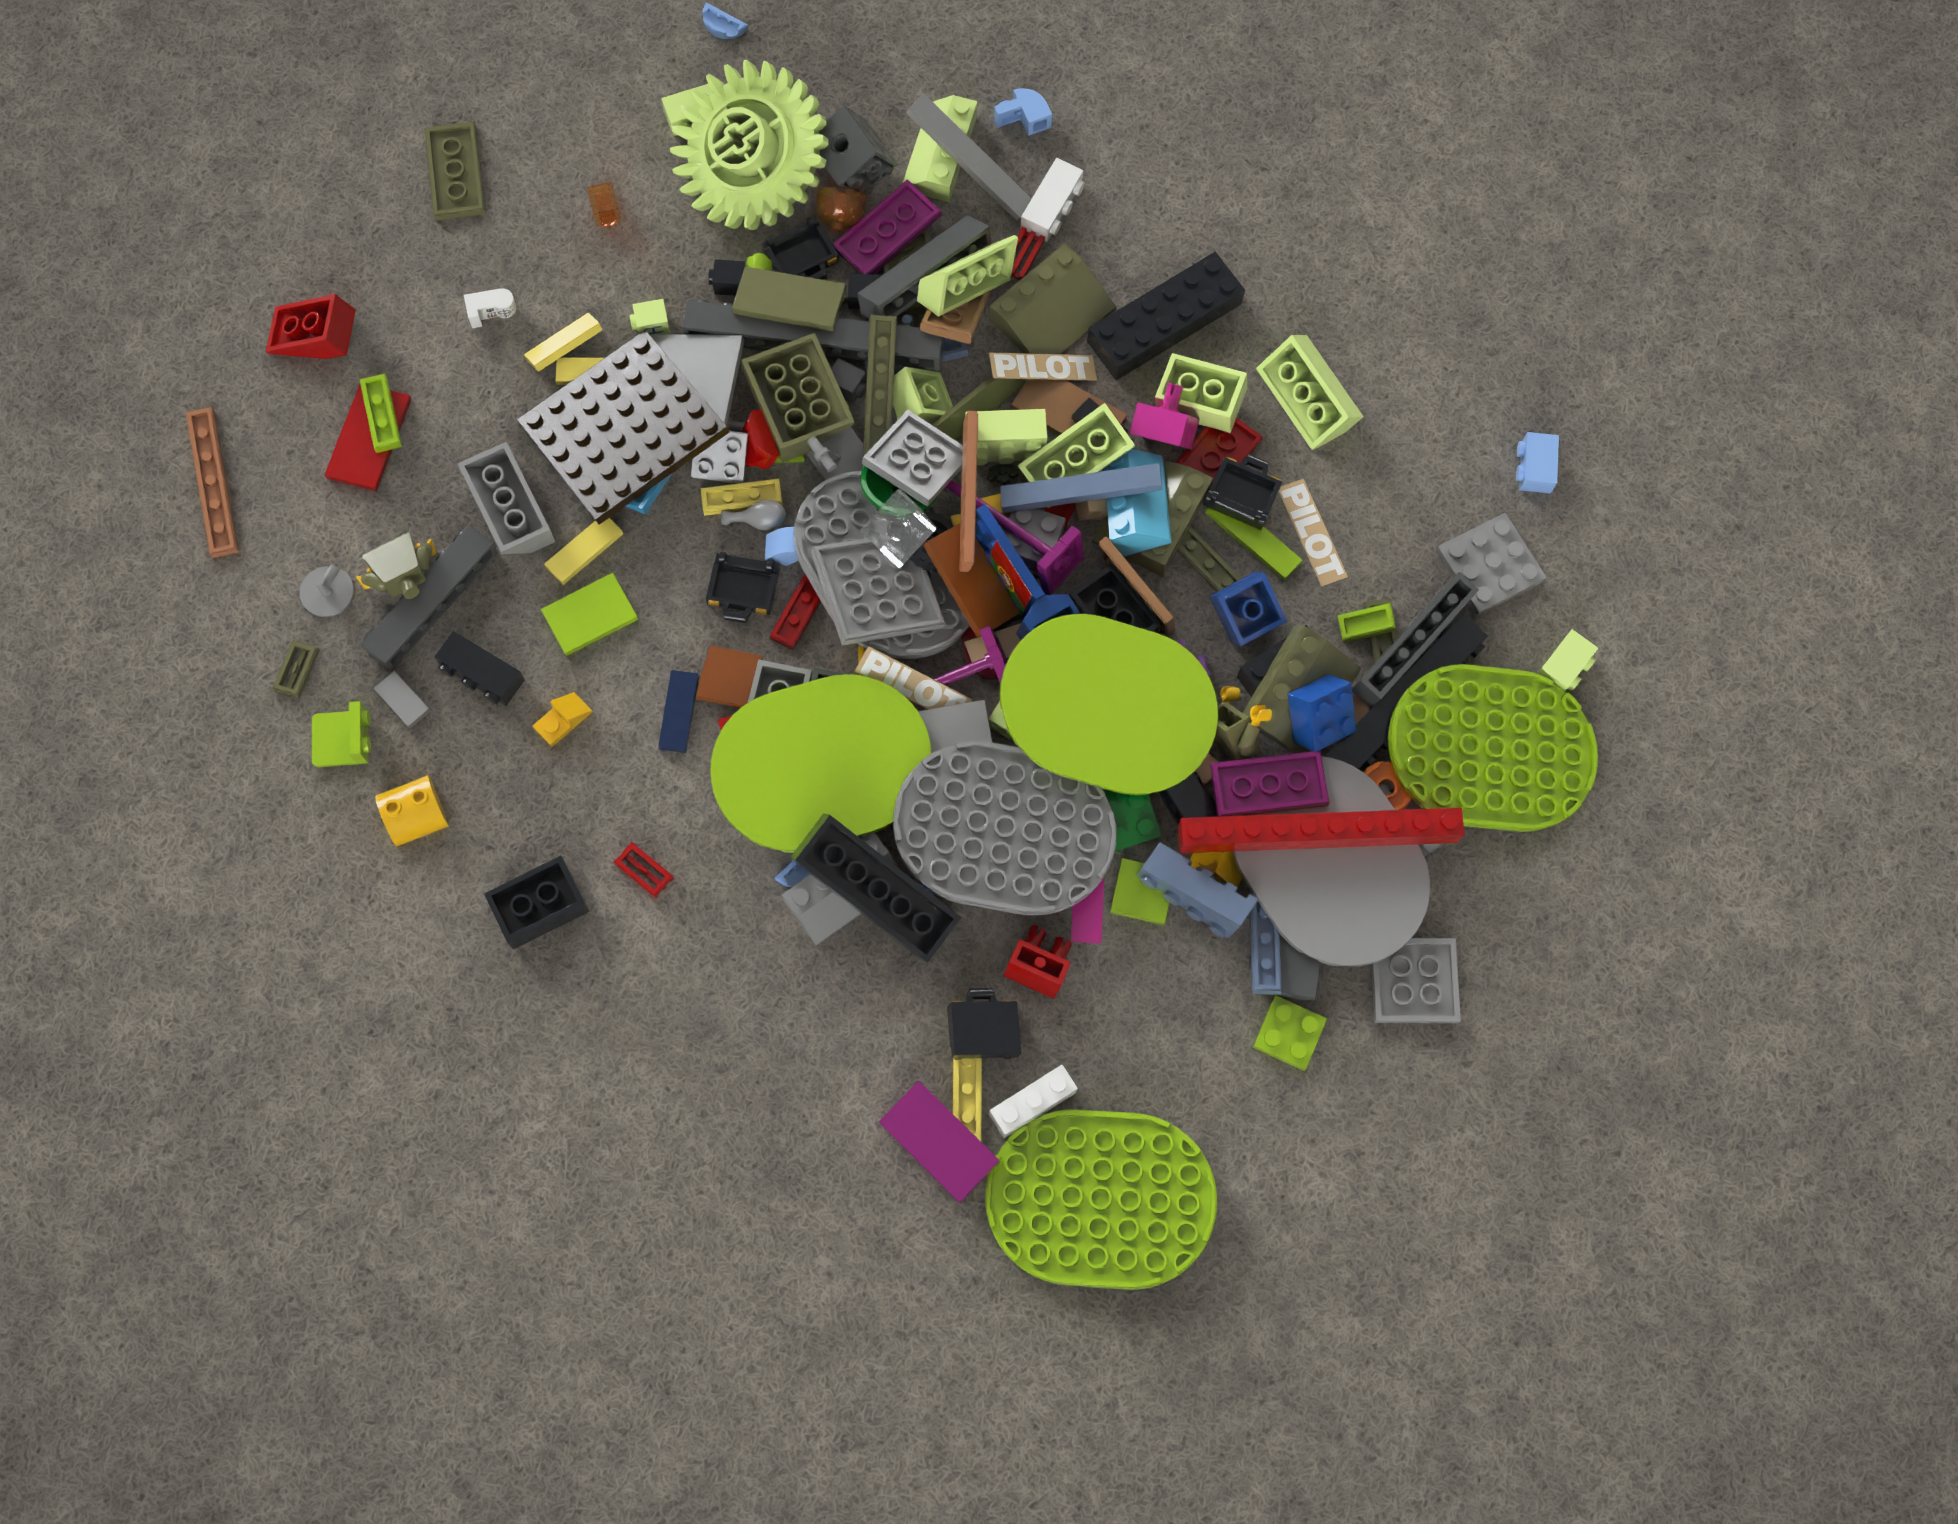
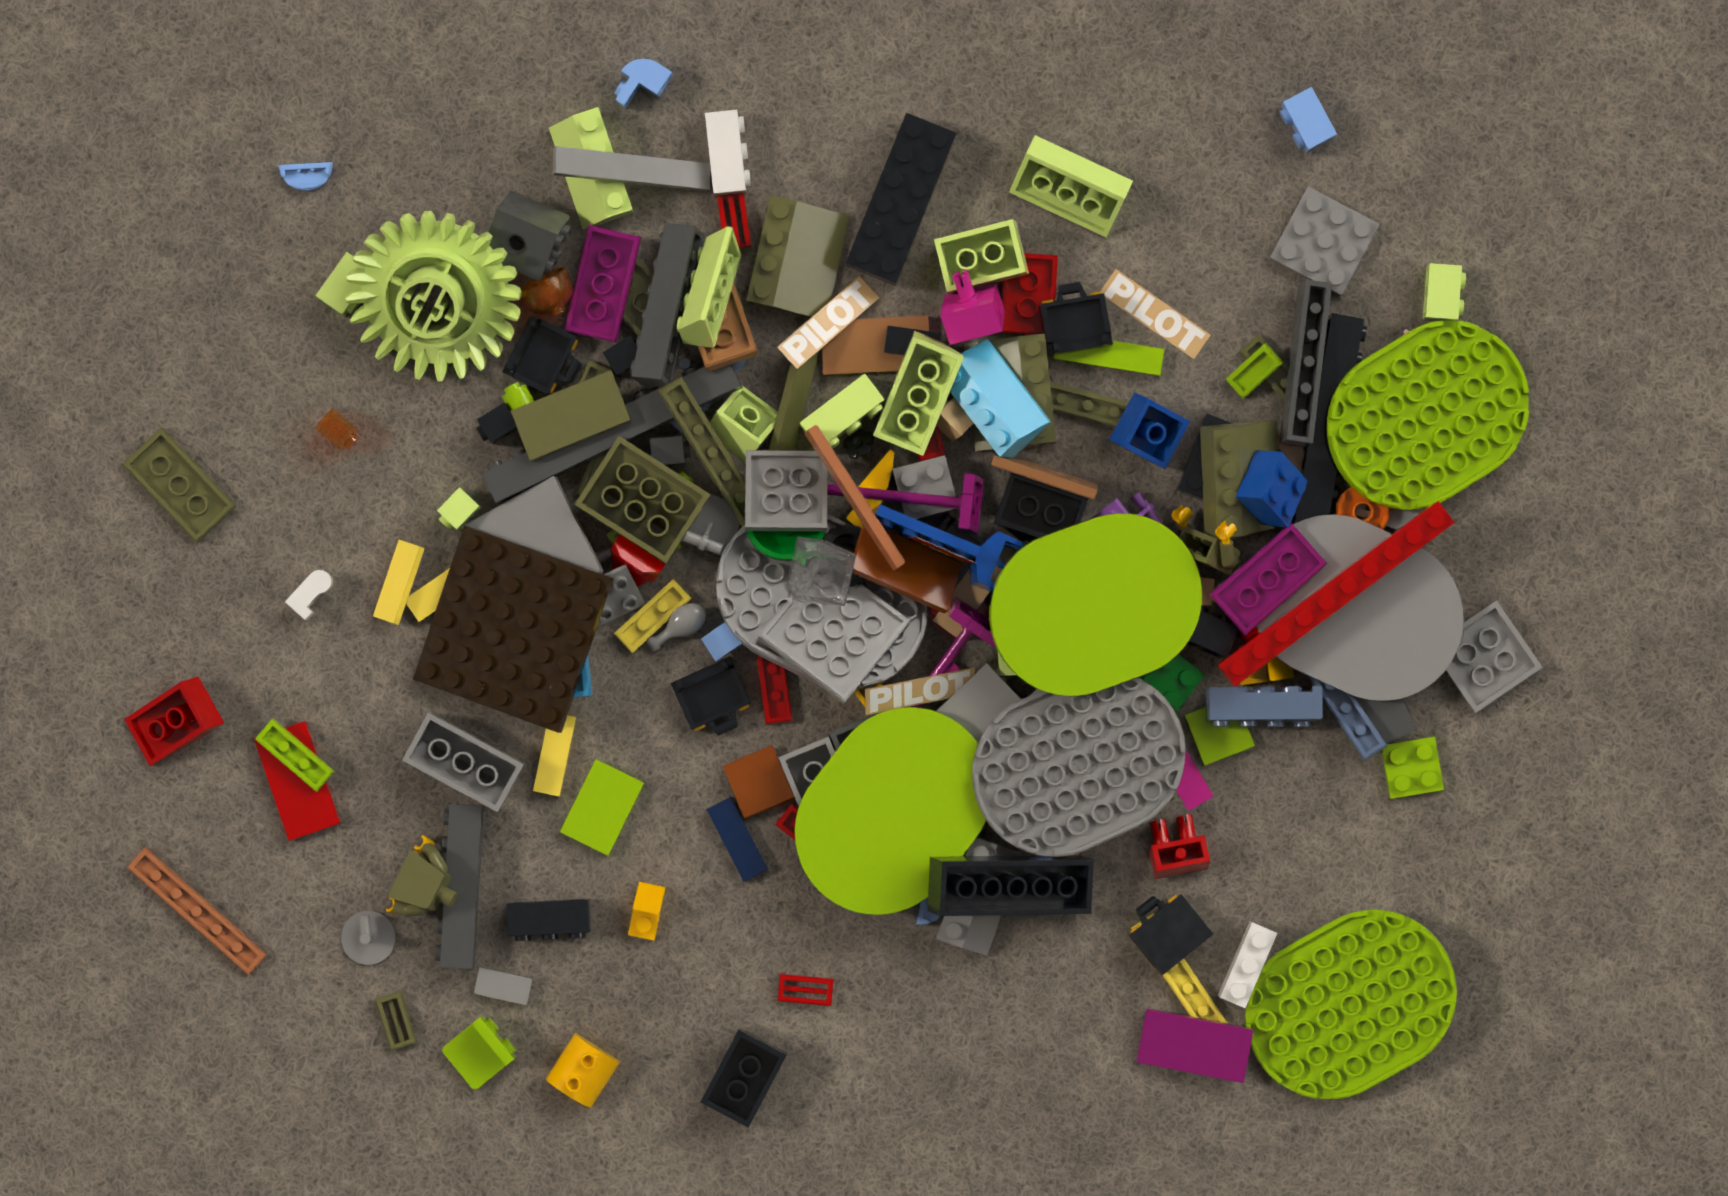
camera: 30 degrees left, 15 degrees up
sand blue tile [1000,463,1163,513] -> none

